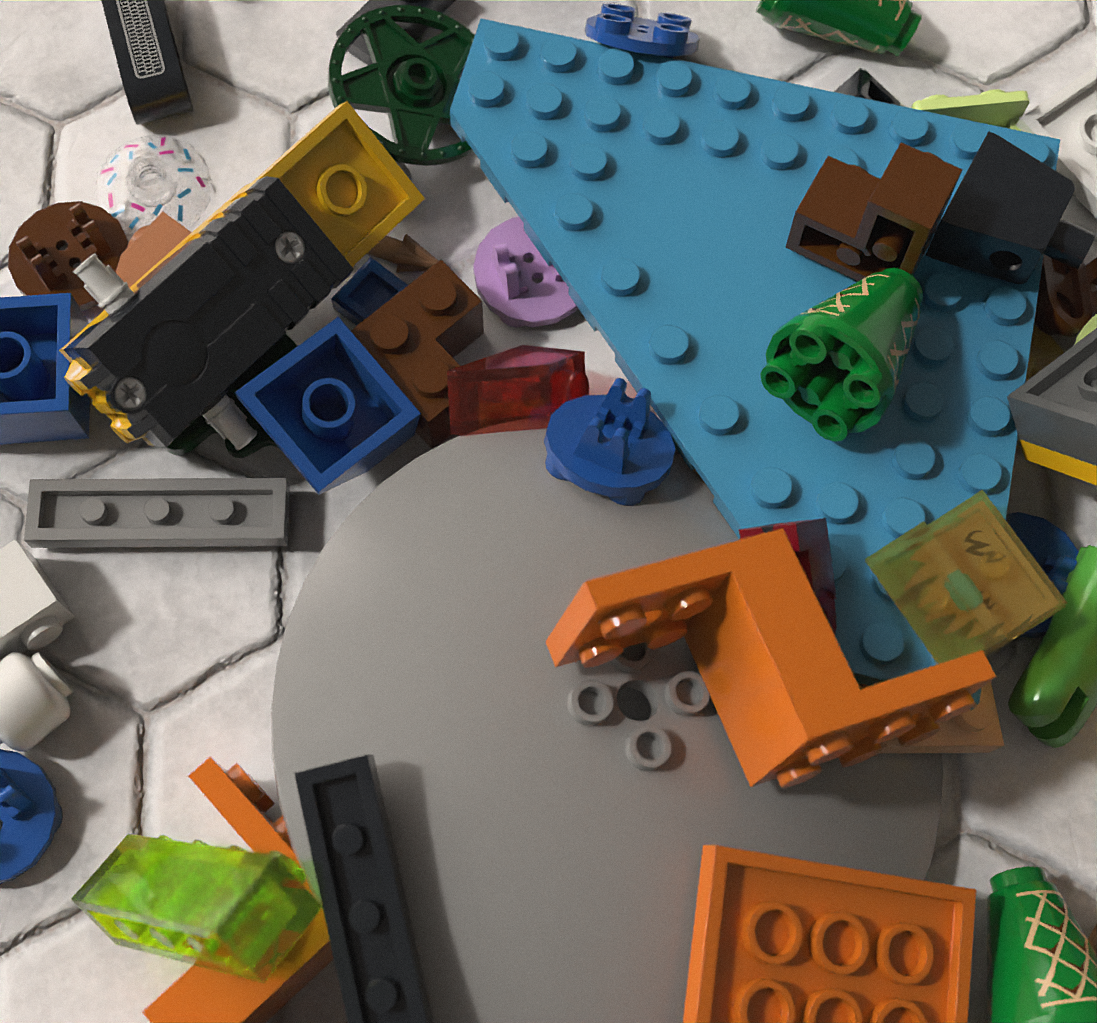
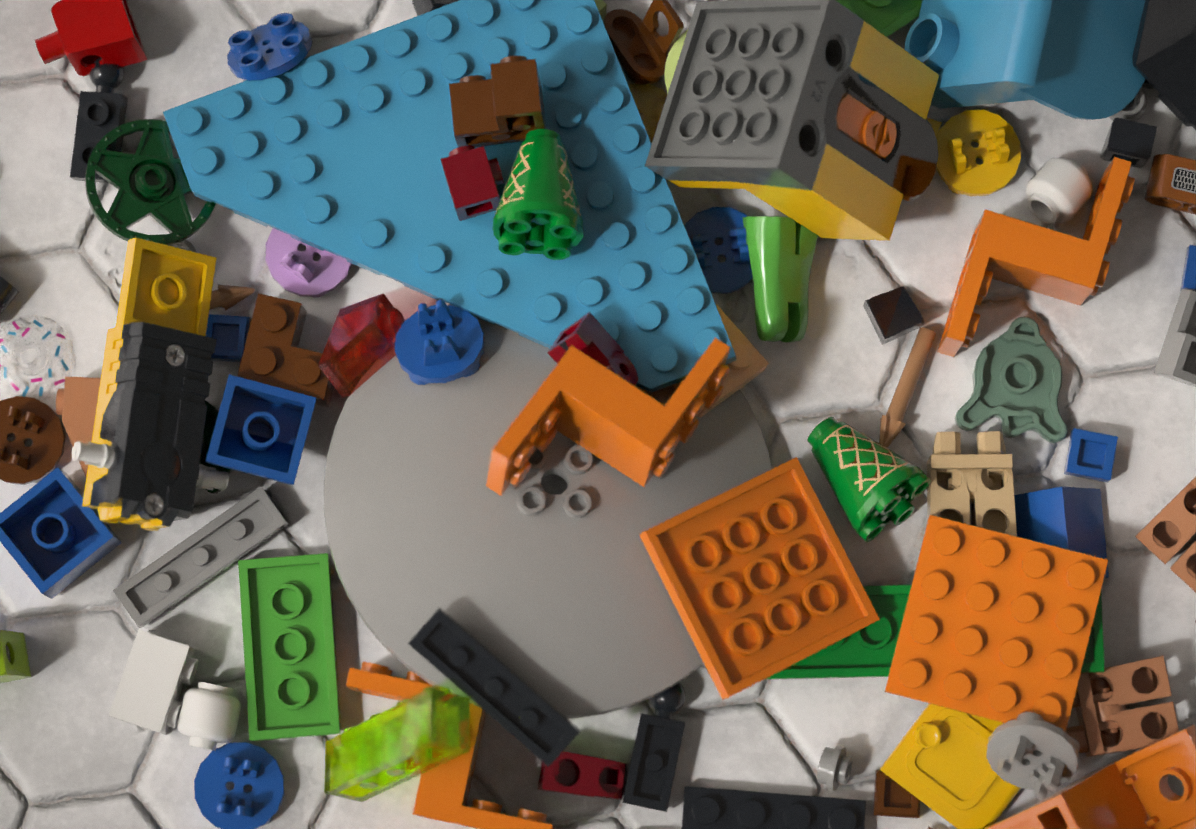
camera: 30 degrees left, 10 degrees up
clear yellow slope [865,490,1067,664] -> none
black torso [926,131,1097,284] -> none
none -> bright green plate [238,553,342,741]
none -> dark red brick [440,145,505,221]

